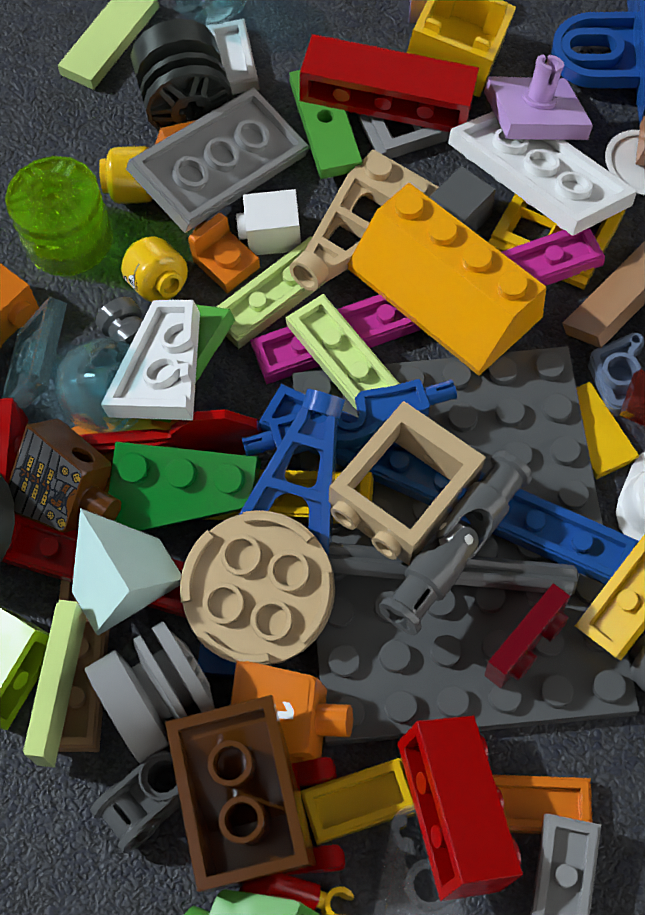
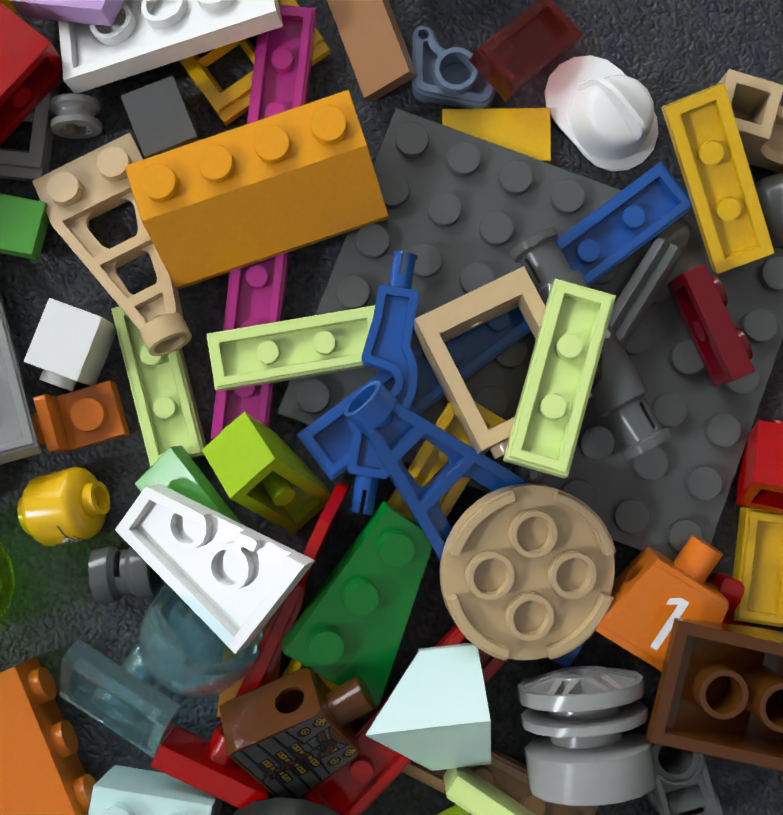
camera: 65 degrees left, 20 degrees up
none -> light grey bush [49,93,102,139]
none -> lime slope [202,411,332,534]
none -> yellowish green tile [503,279,616,478]

